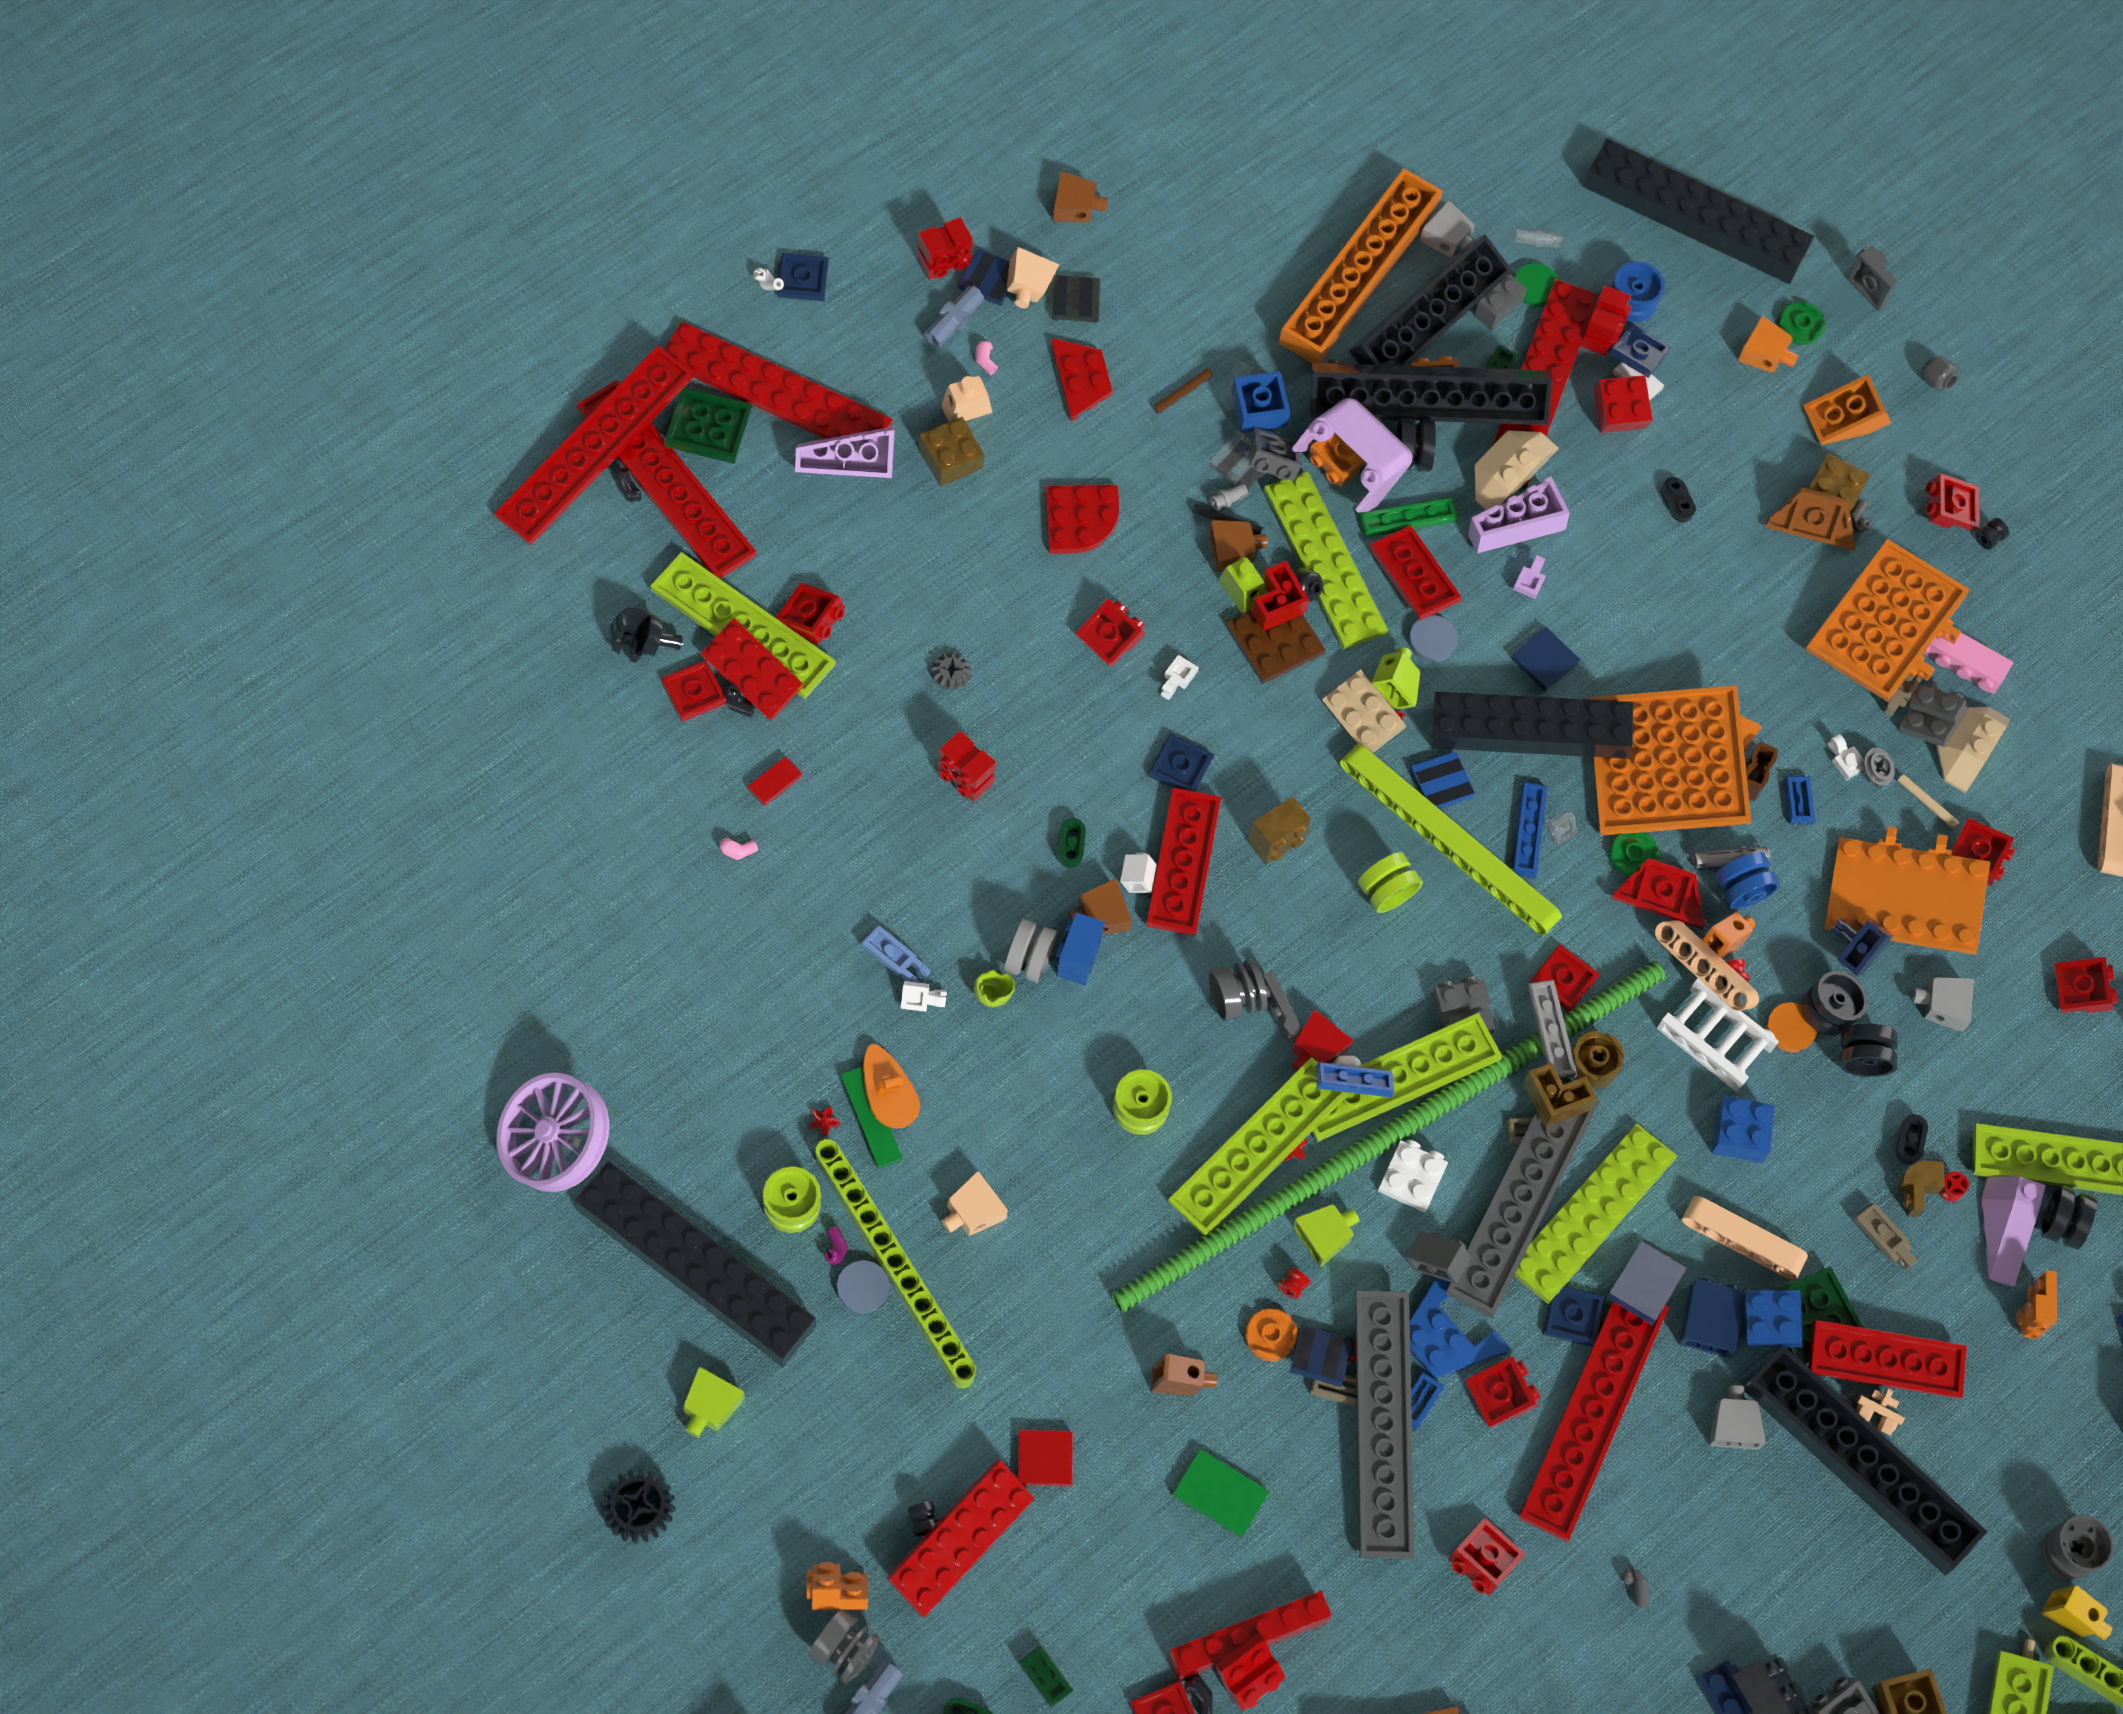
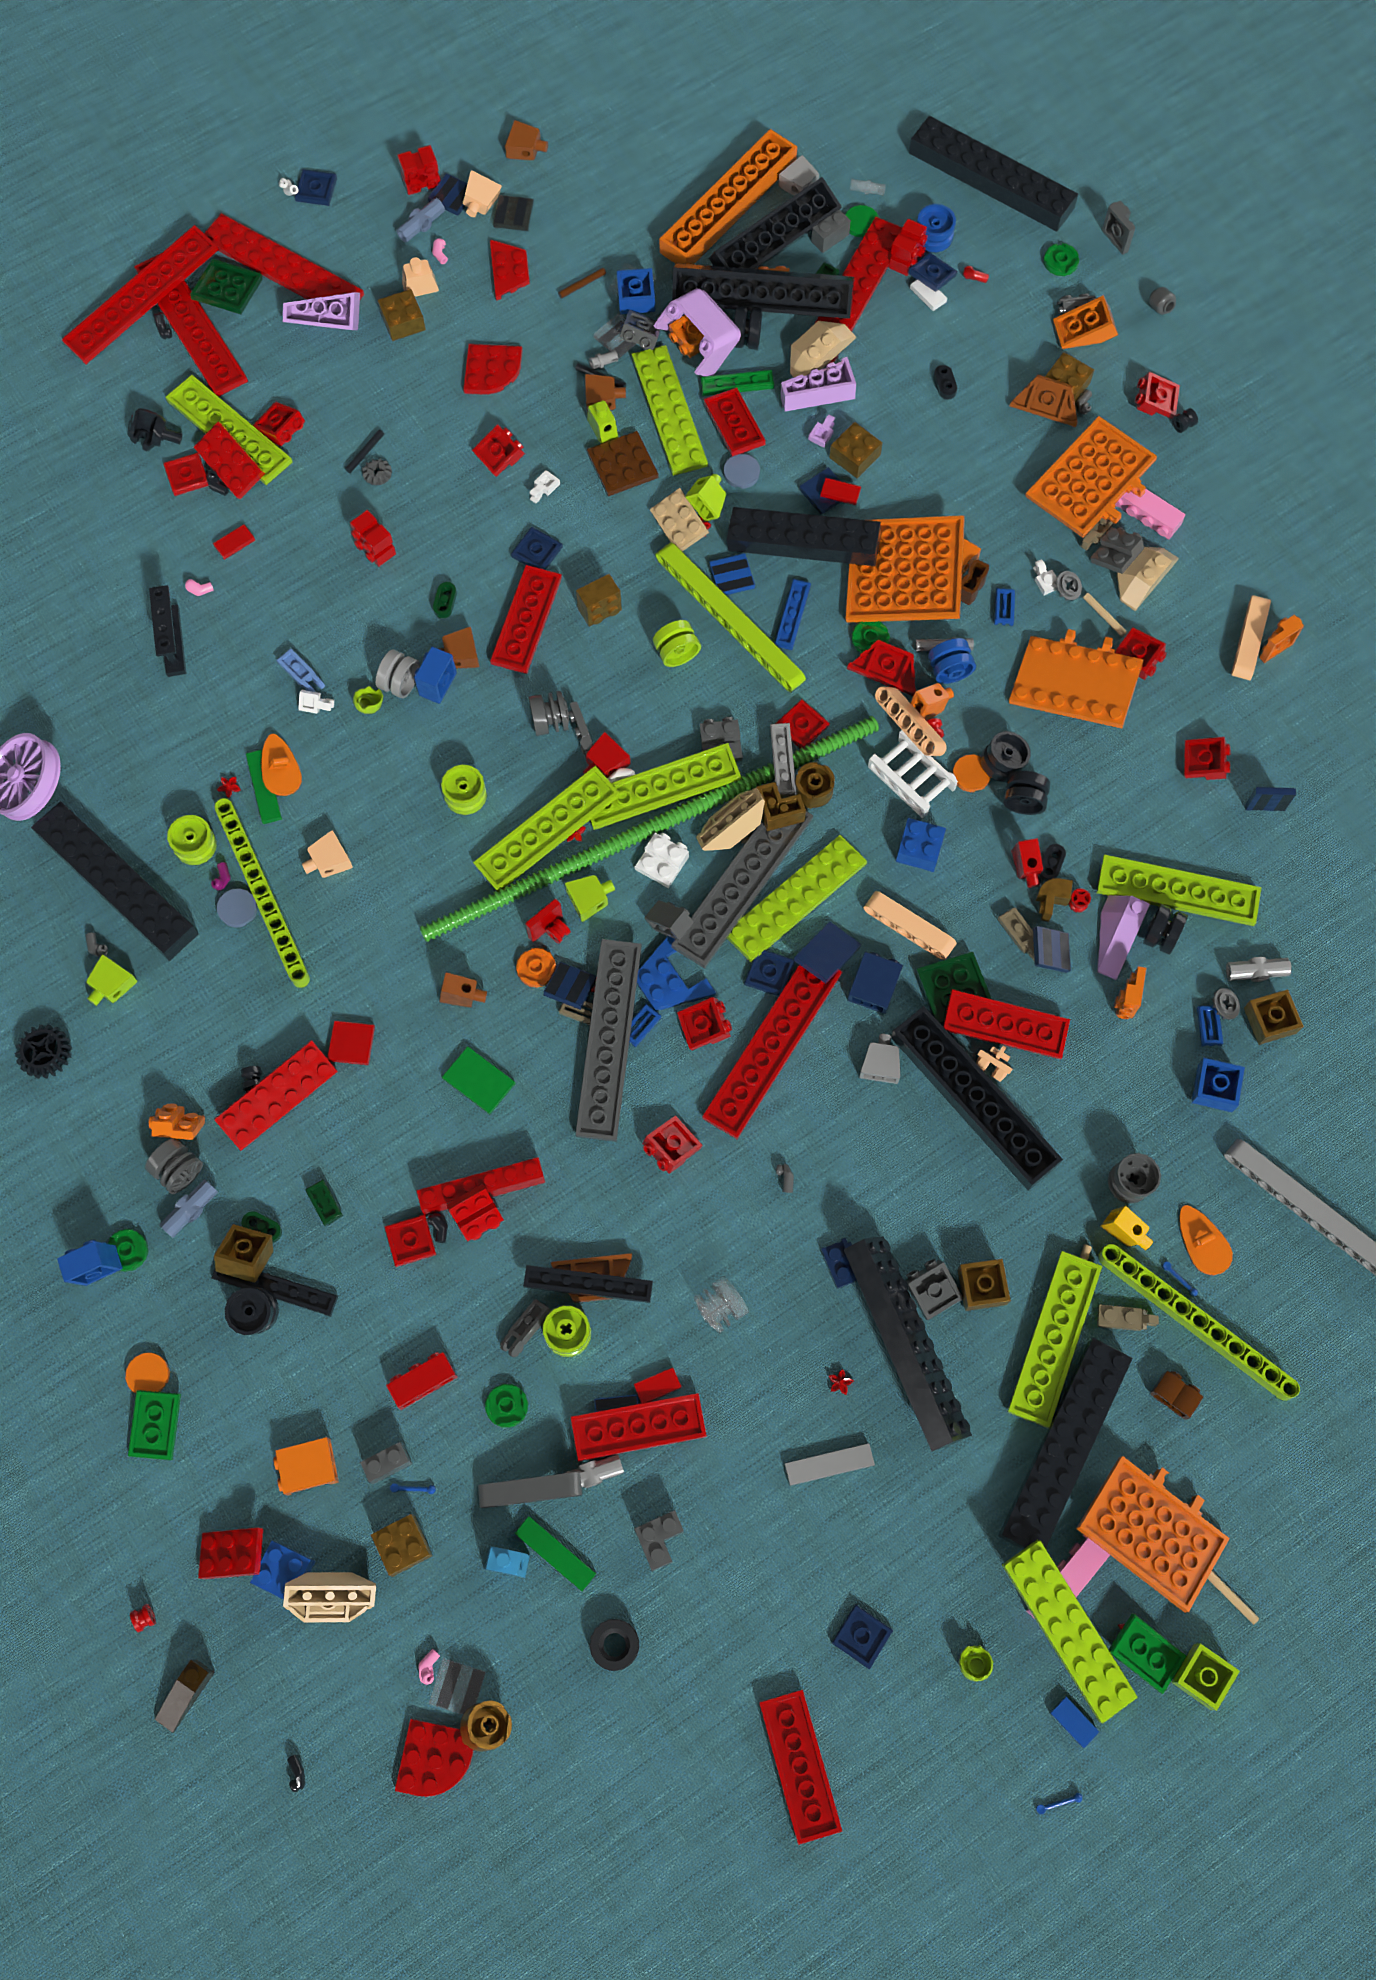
camera: 15 degrees right, 5 degrees up
white brick [1120,852,1157,893] -> none
red brick [1251,561,1309,631] -> none
black head [1293,568,1323,602] -> none
blue tile [1316,1062,1394,1098] -> none
clear tile [1546,810,1578,845] -> none
red brick [1593,375,1653,433] -> none
orange torso [1738,316,1799,372] -> none
blue brick [1746,1290,1803,1348] -> none
dark blue brick [1830,918,1893,976] -> none
light grey torso [1912,977,1974,1032] -> none
none -> dark grey arm [85,933,108,957]
none -> black fence [149,585,187,677]
none -> black bar [345,429,384,473]
none -> red tile [525,899,563,942]
none -> tan wedge [696,788,765,851]
none -> red tile [820,478,861,505]
none -> pearl gold brick [829,422,883,478]
none -> red arm [963,266,989,283]
none -> red torso [1011,838,1043,888]
none -> tile [1033,926,1071,973]
none -> dark grey hinge [1056,293,1095,314]

